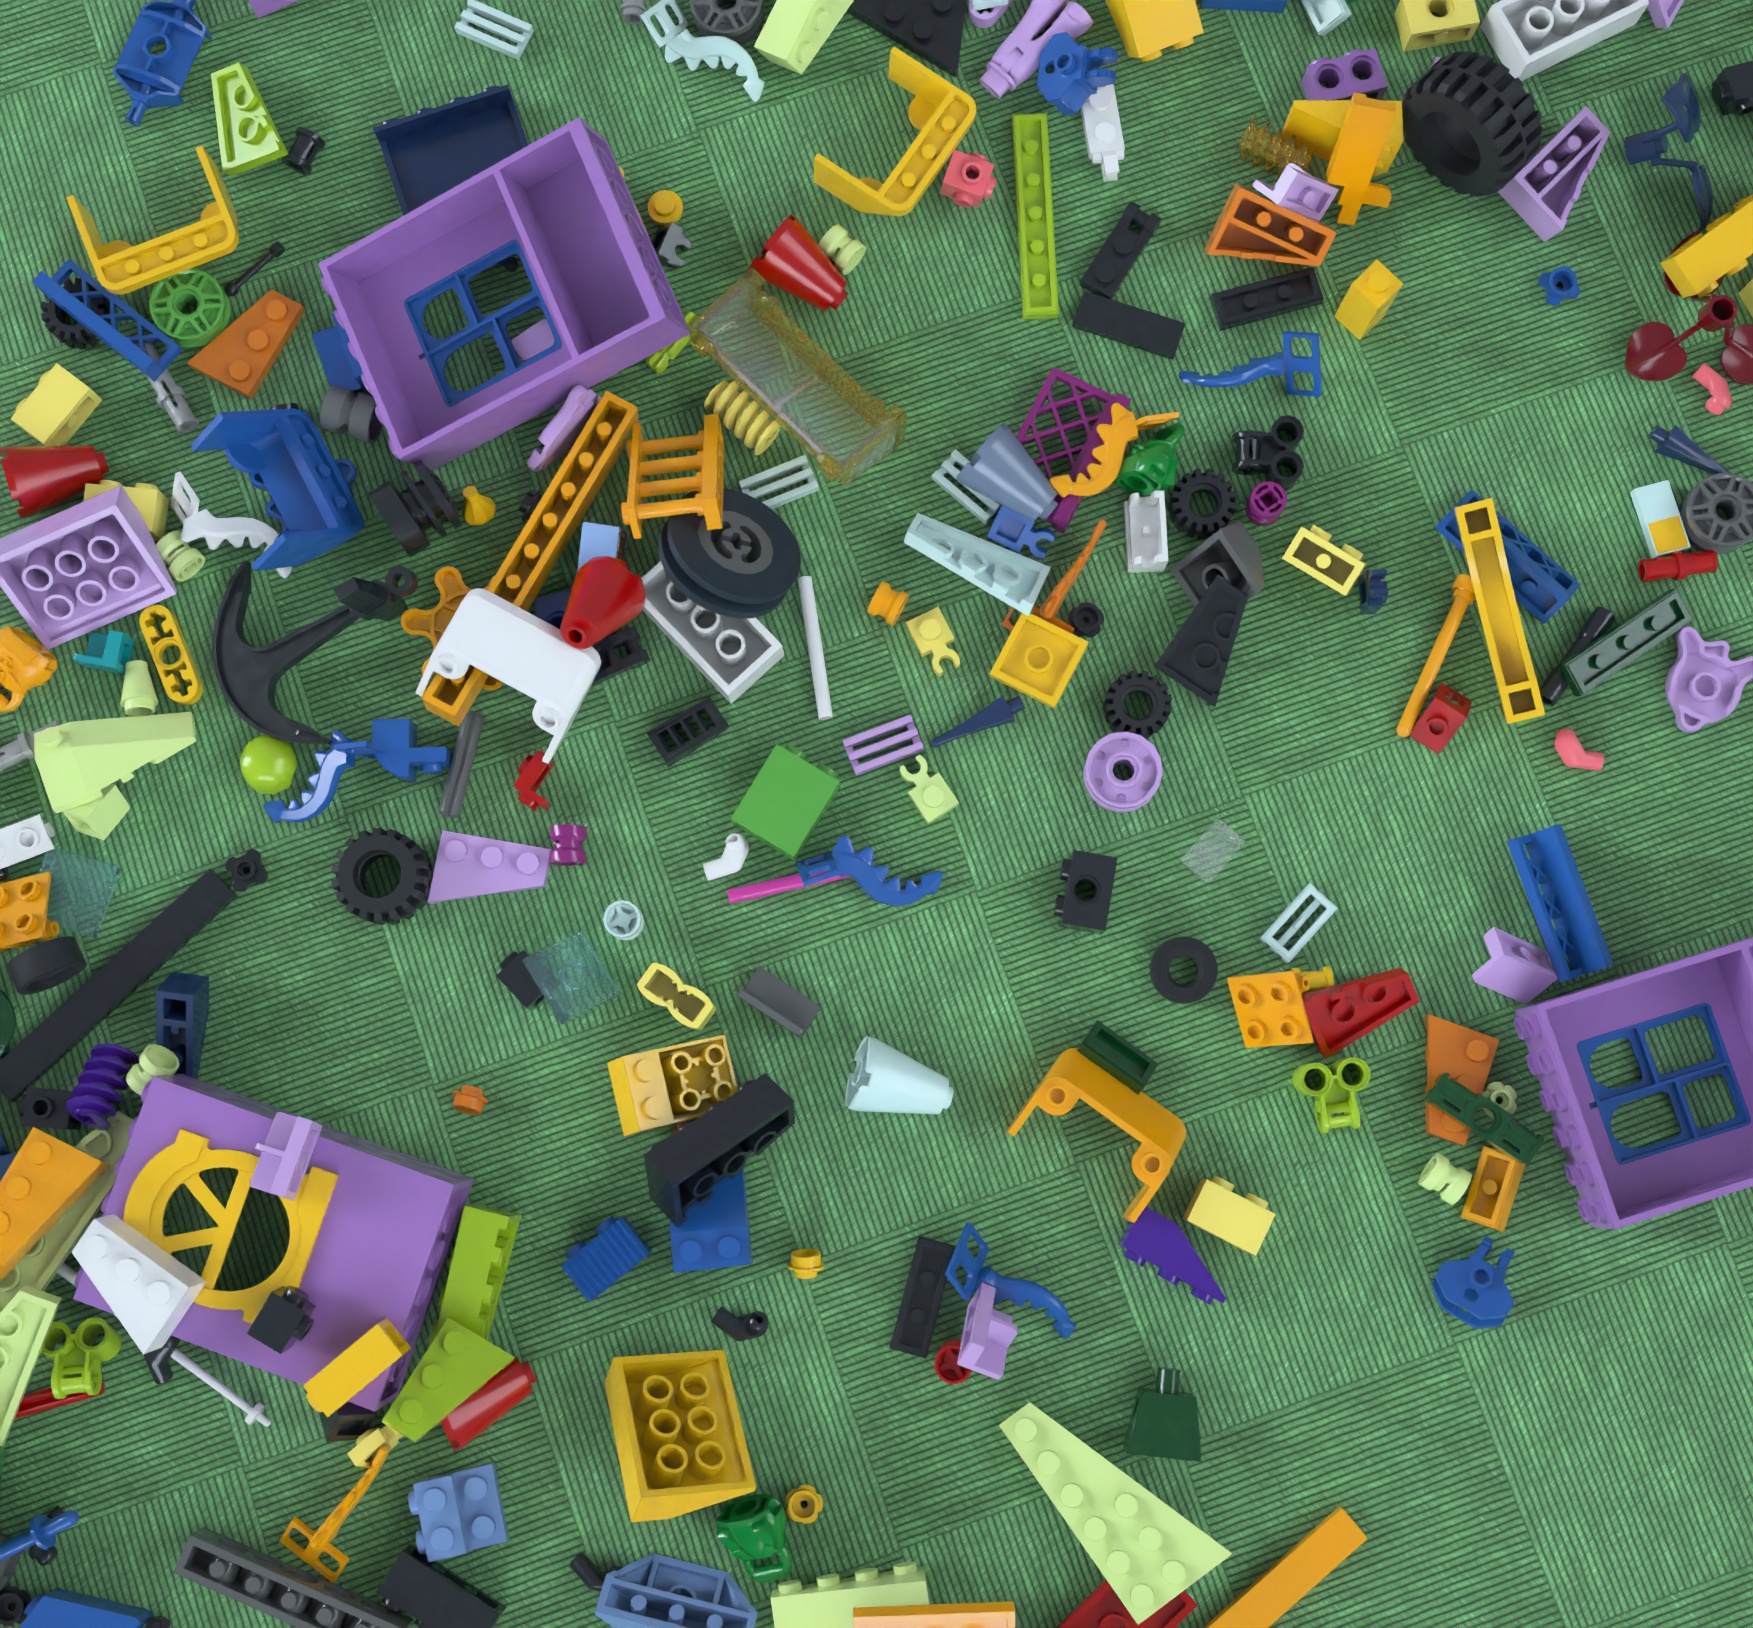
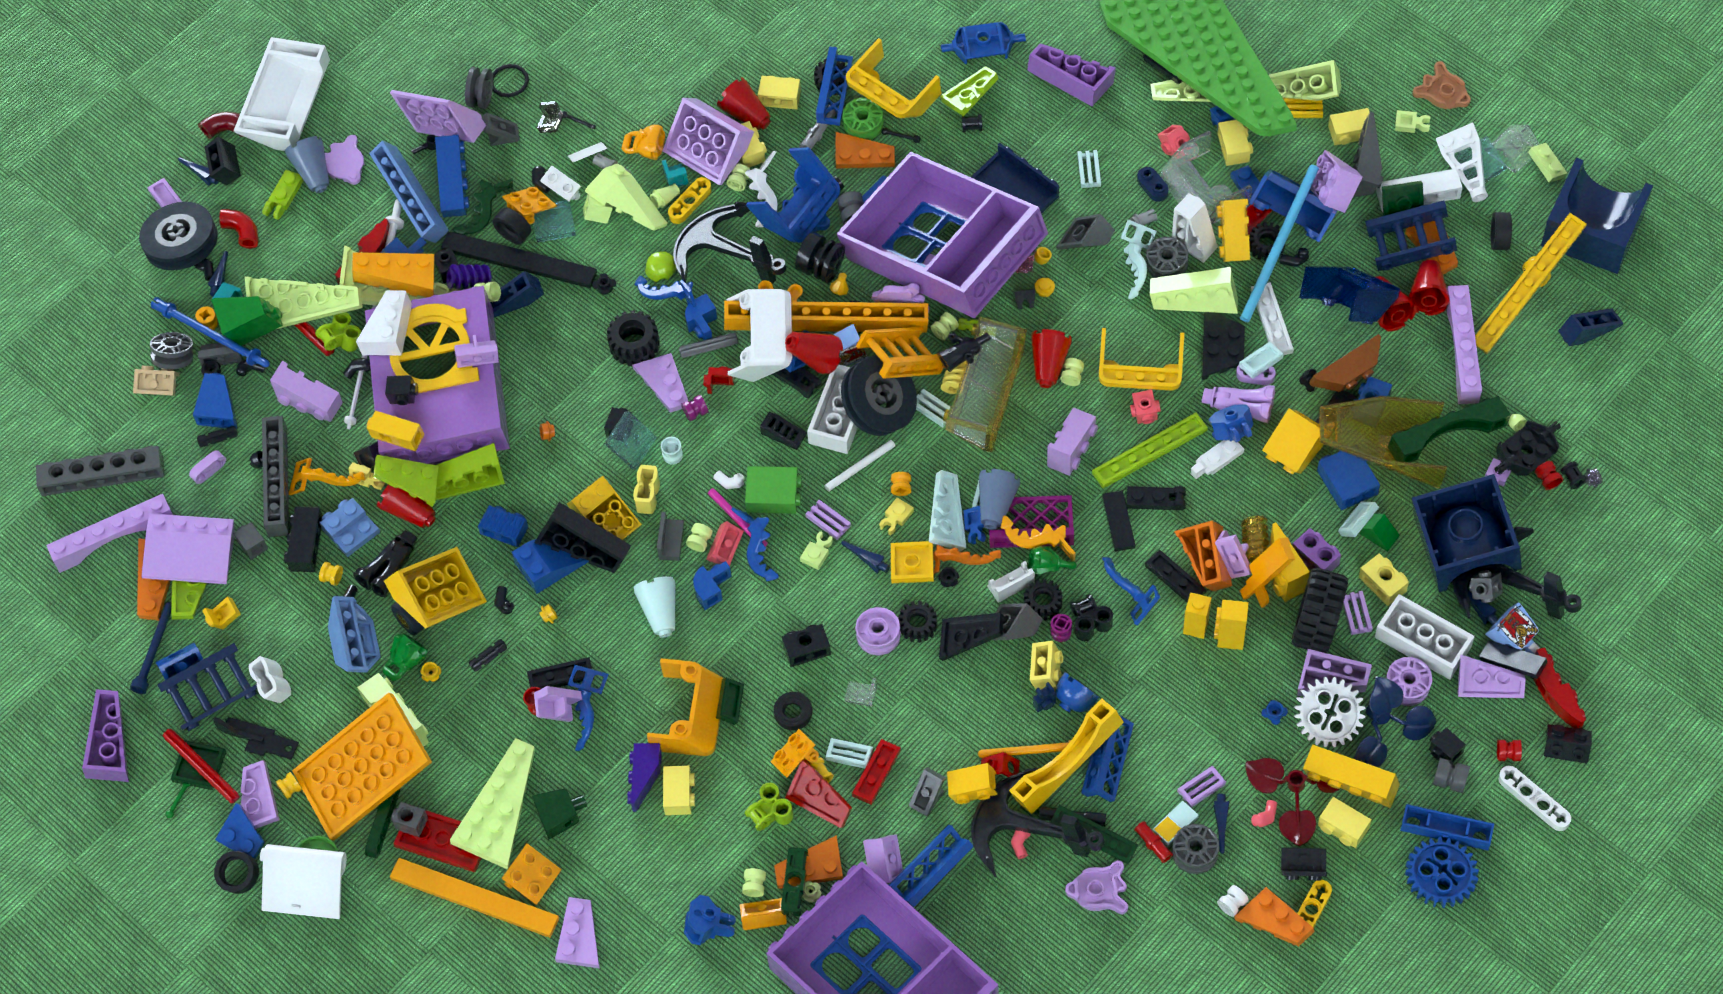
camera: 65 degrees right, 20 degrees down
none -> black hinge [249,451,263,469]
none -> lavender wedge [270,361,343,422]
none -> yellow wheel [319,562,343,586]
none -> black piece [353,530,418,597]
none -> black axle [469,639,507,672]
none -> light orange hinge [501,843,562,905]
none -> lavender wing [555,897,600,968]
none -> yellowish green wheel [686,523,713,552]
none -> blue brick [693,561,732,610]
none -> coral slope [706,521,744,566]
none -> red plate [852,739,901,805]
none -> dark grey slope [908,767,946,816]
none -> yellowish green wheel [930,312,959,341]
none -> black piece [937,332,991,372]
none -> yellow hinge [947,763,997,804]
none -> black piece [971,767,1105,877]
none -> lavender wedge [1047,407,1098,476]
none -> dark grey slope [1056,214,1115,250]
none -> blue cylinder [1056,672,1099,713]
none -> lavender tile [1177,766,1226,808]
none -> yellow wedge [1214,600,1249,650]
none -> white gear [1294,677,1366,747]
none -> lavender wheel [1386,657,1432,706]

